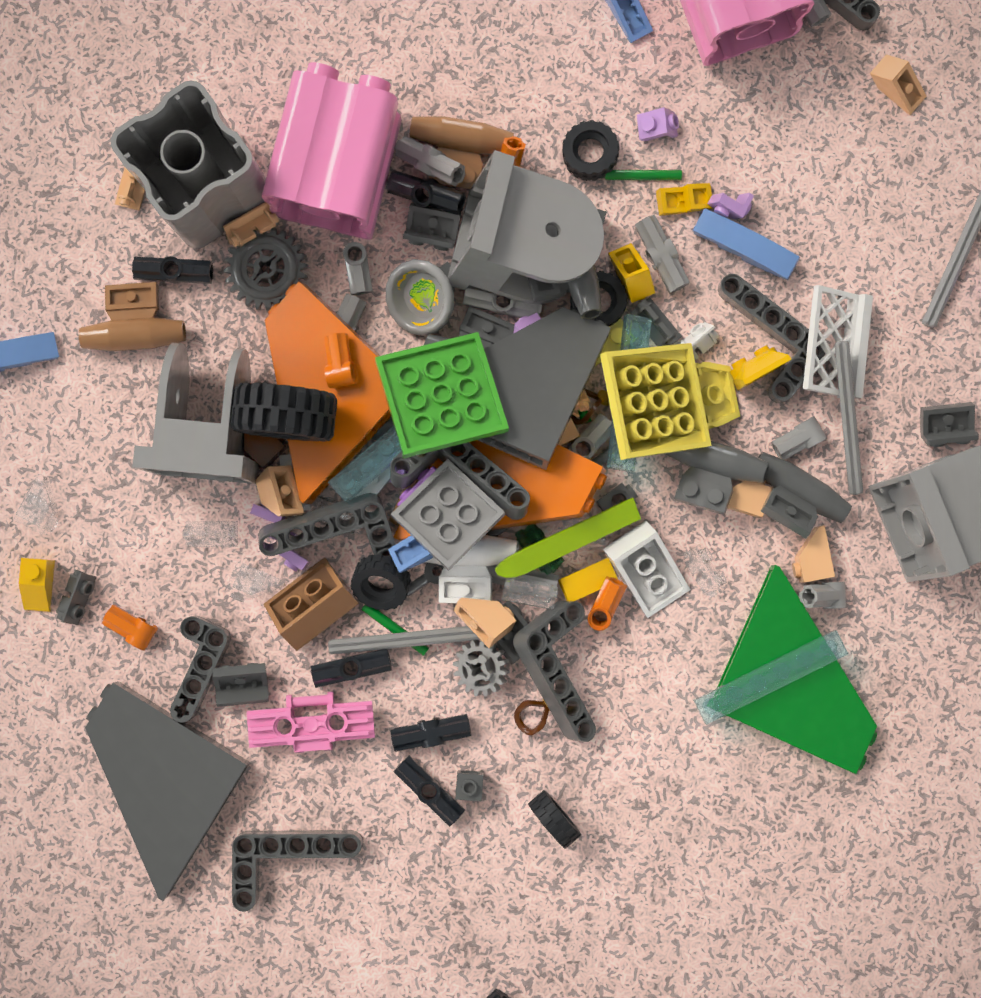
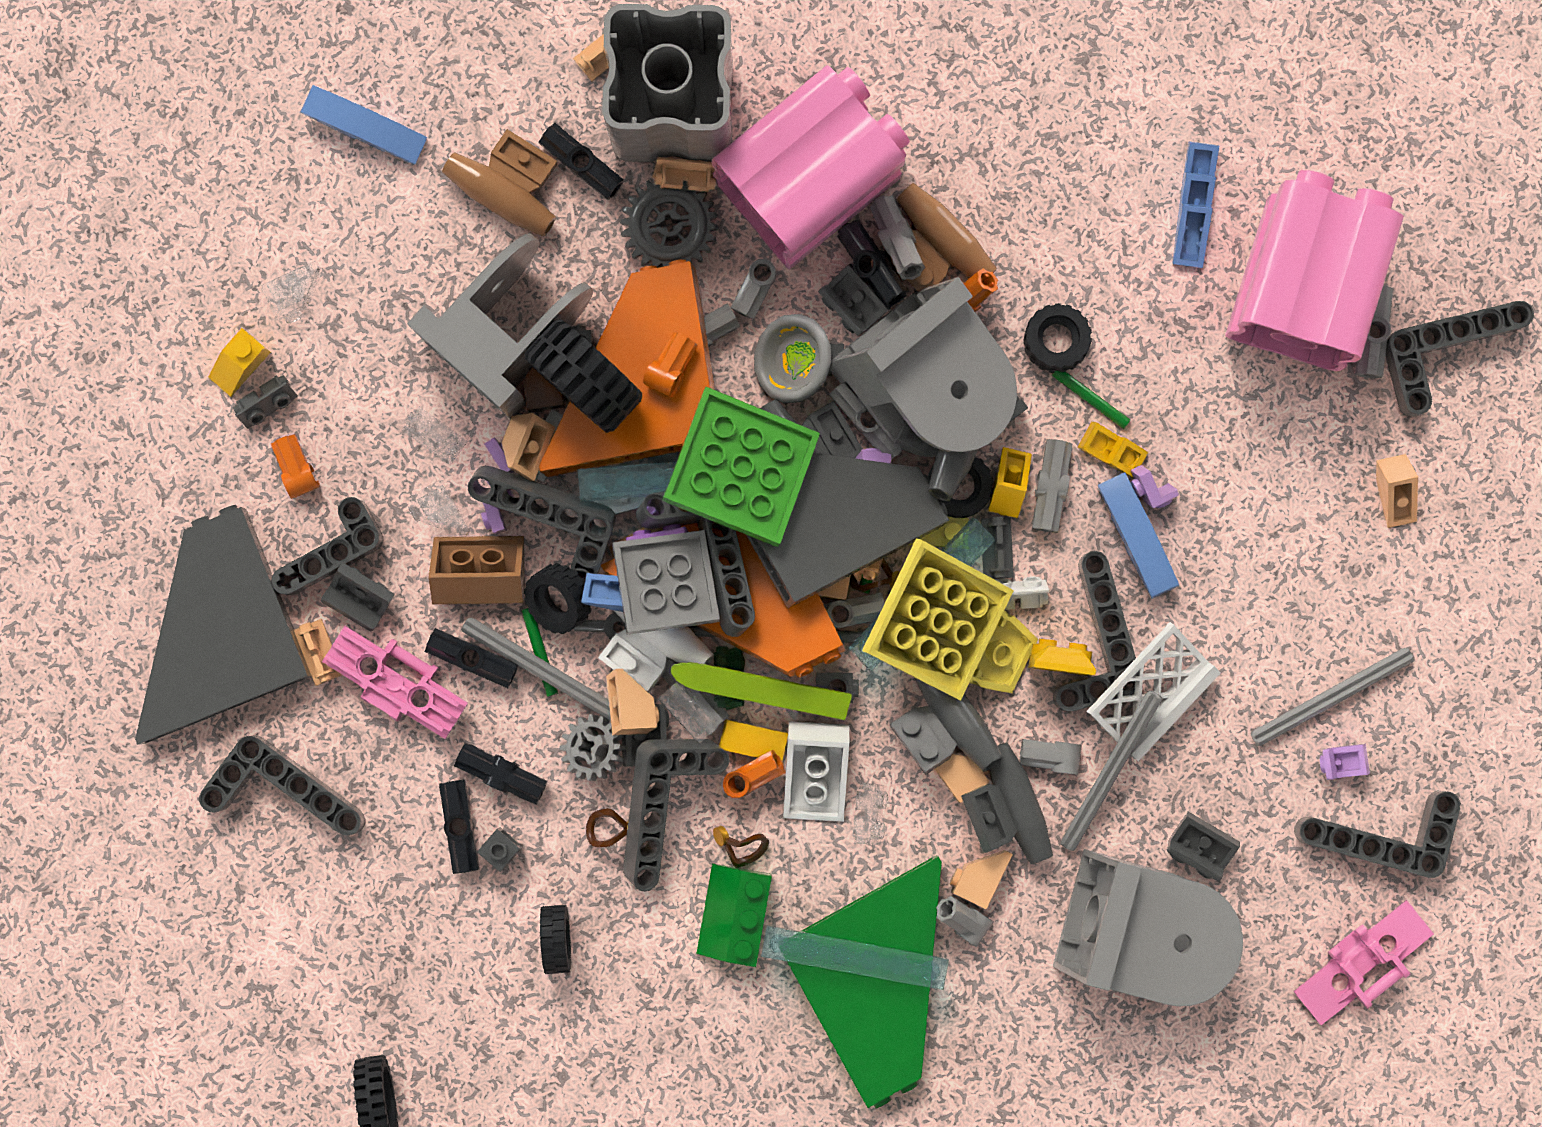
camera: 30 degrees right, 0 degrees up
lavender bracket [637,107,679,141] -> none
none -> light nougat hinge [294,619,342,686]
none -> green slope [696,863,772,967]
none -> reddish brown piece [713,826,769,868]

